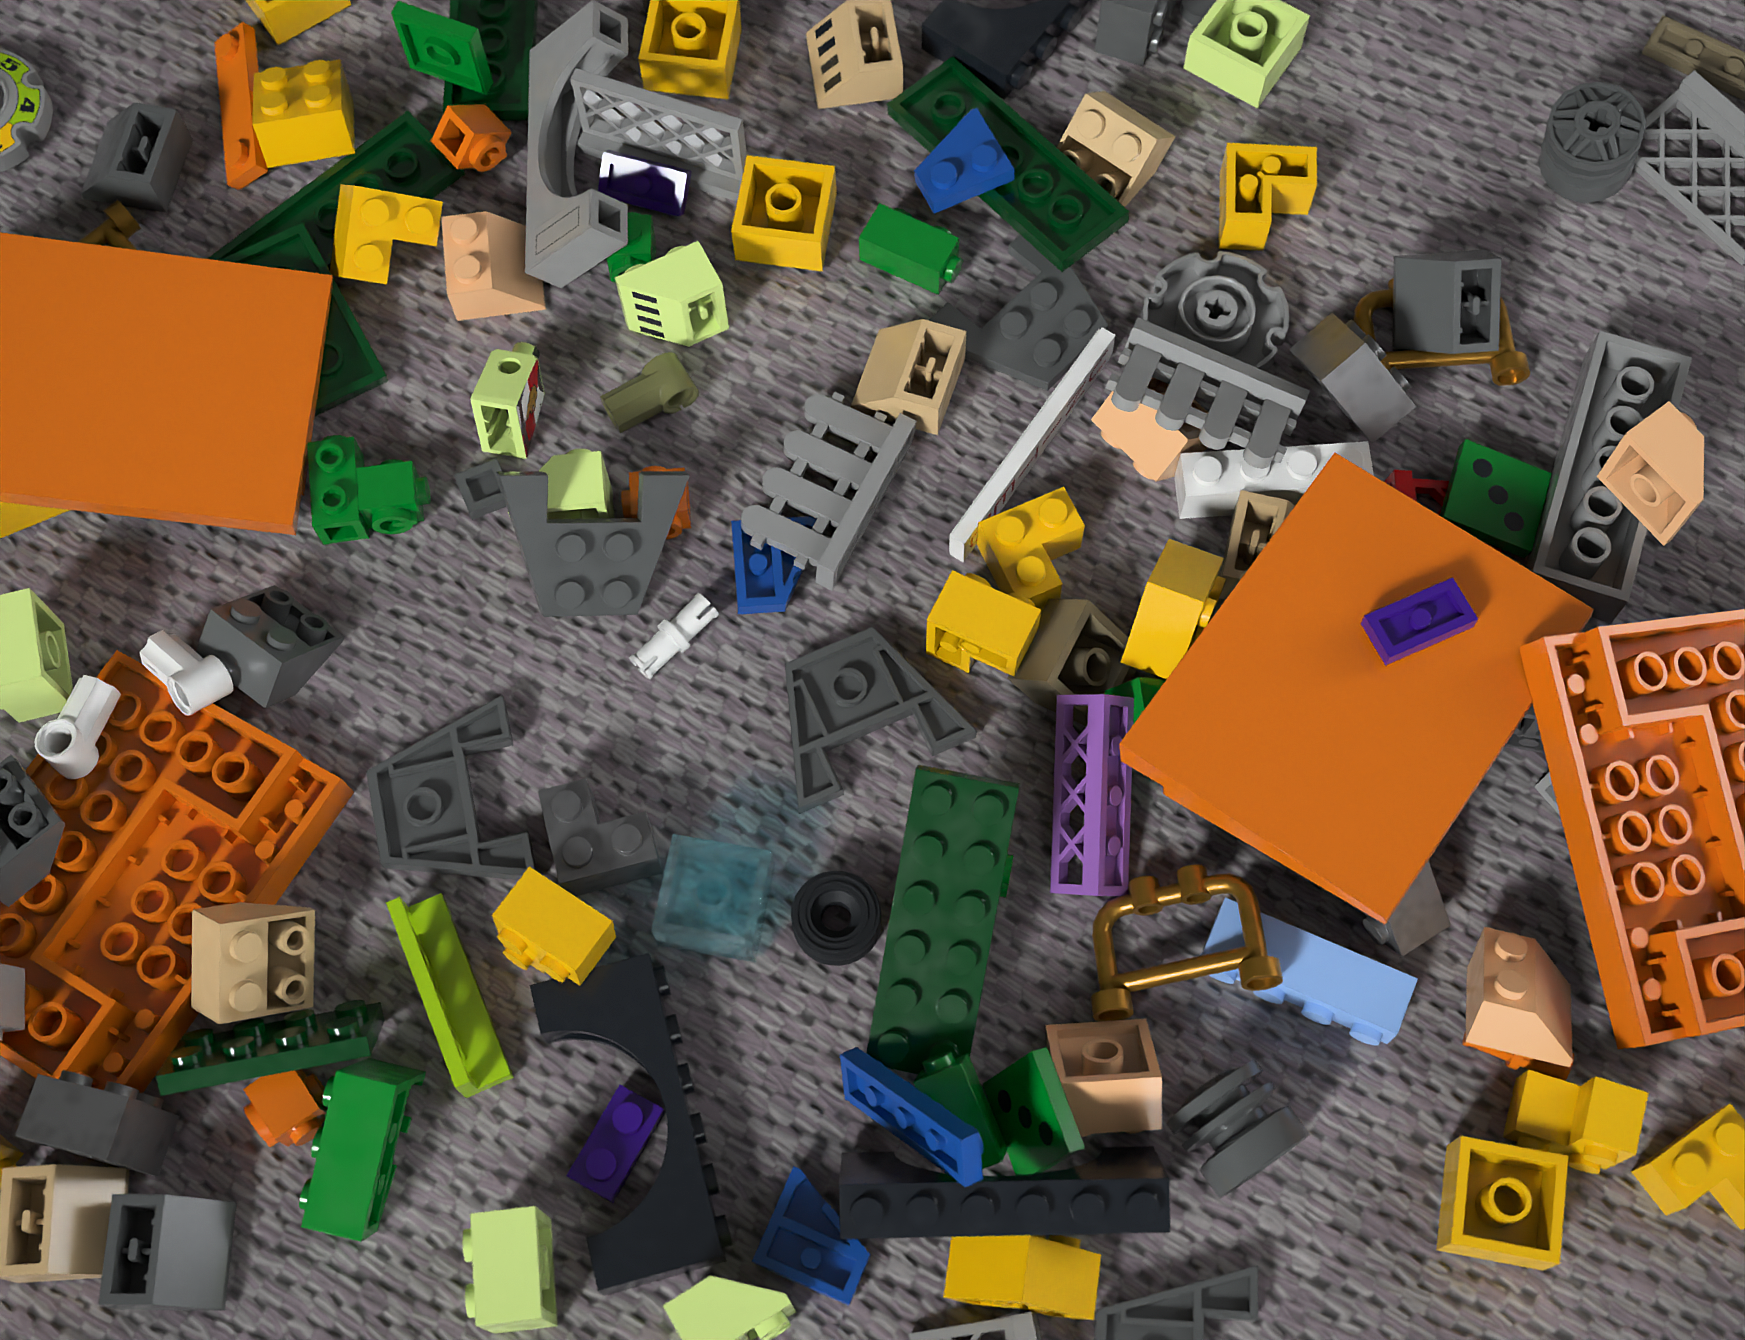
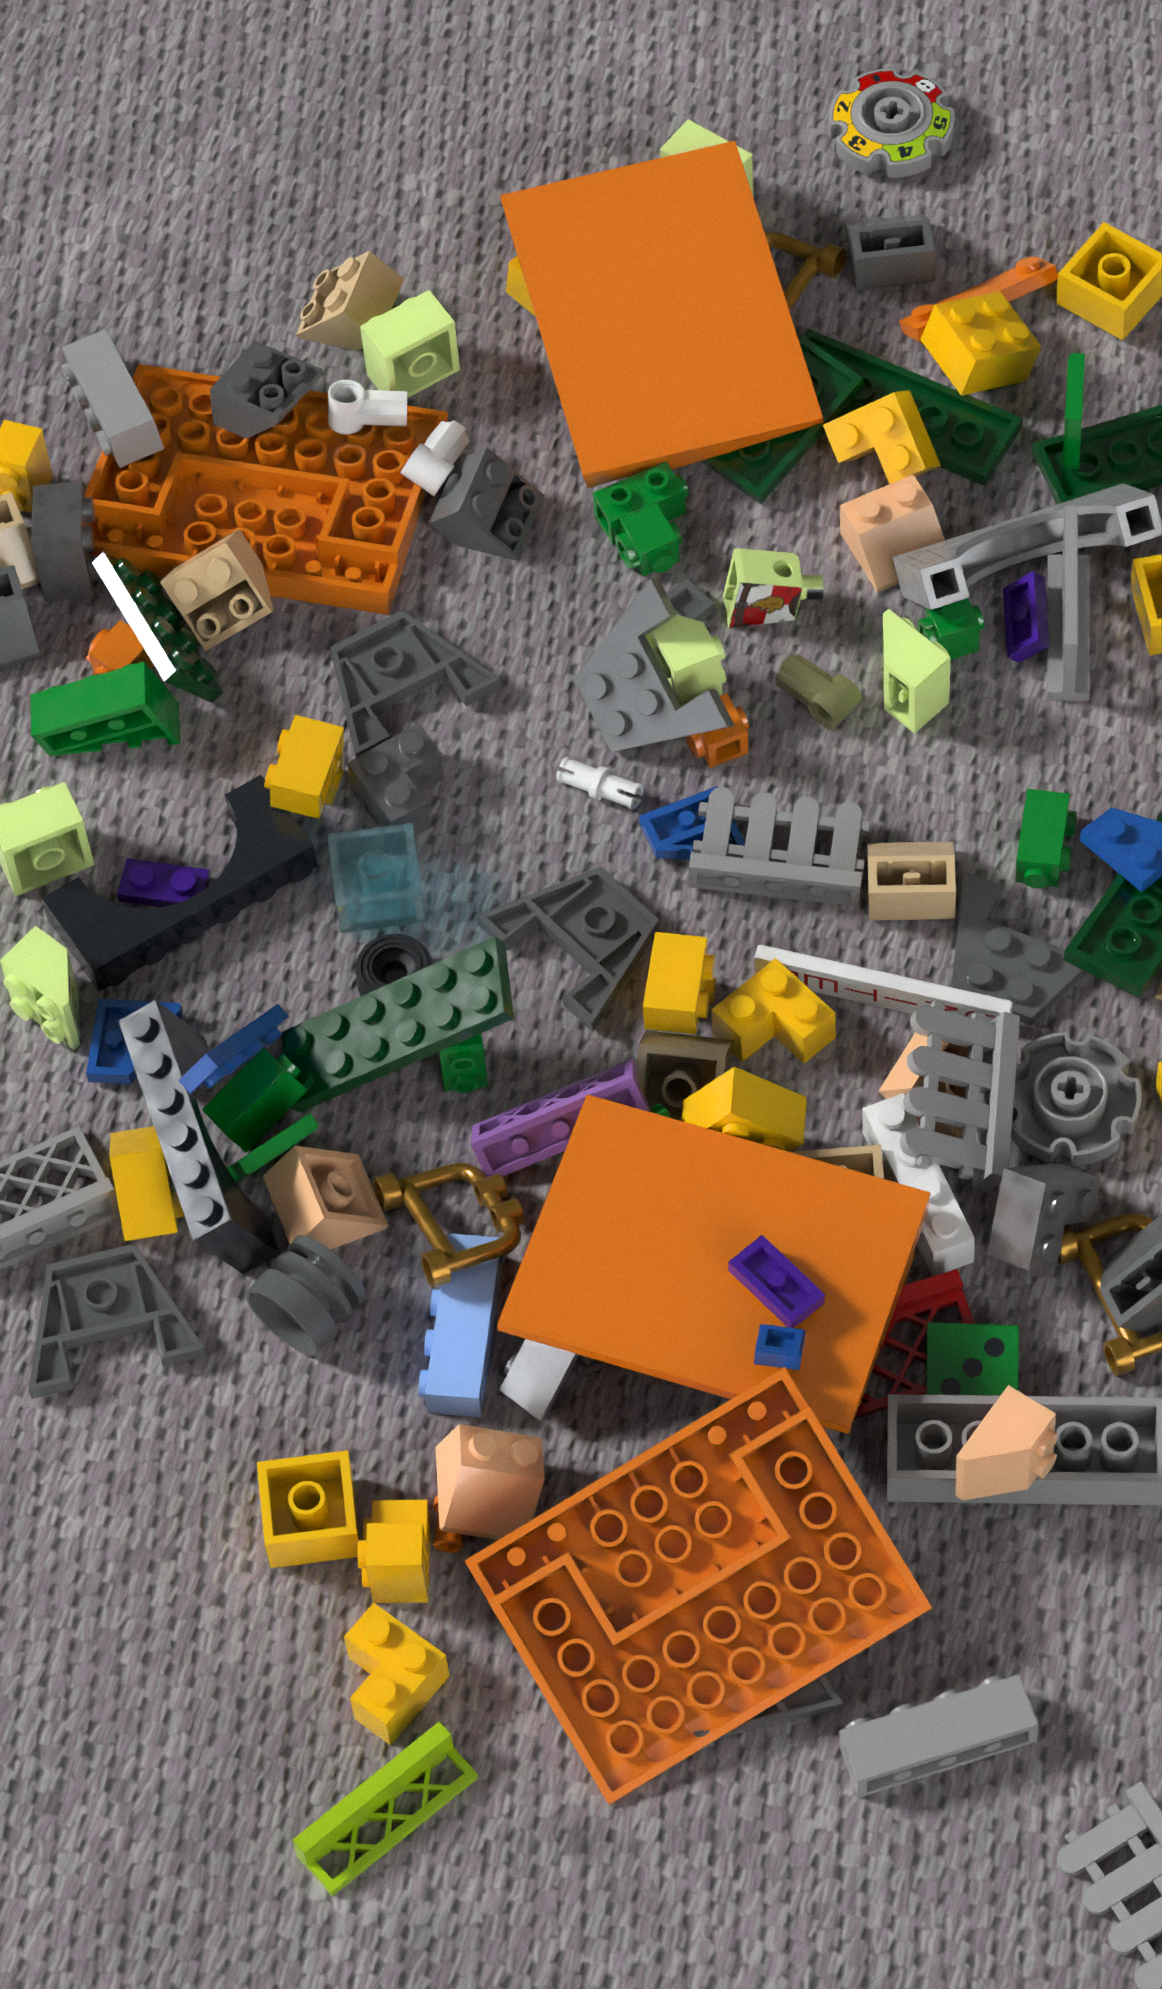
camera: 75 degrees right, 10 degrees down
lime fence [386,893,514,1098] -> none
orange brick [431,104,512,172] -> none
yellow brick [731,155,837,271] -> none
none -> blue tile [754,1324,806,1370]

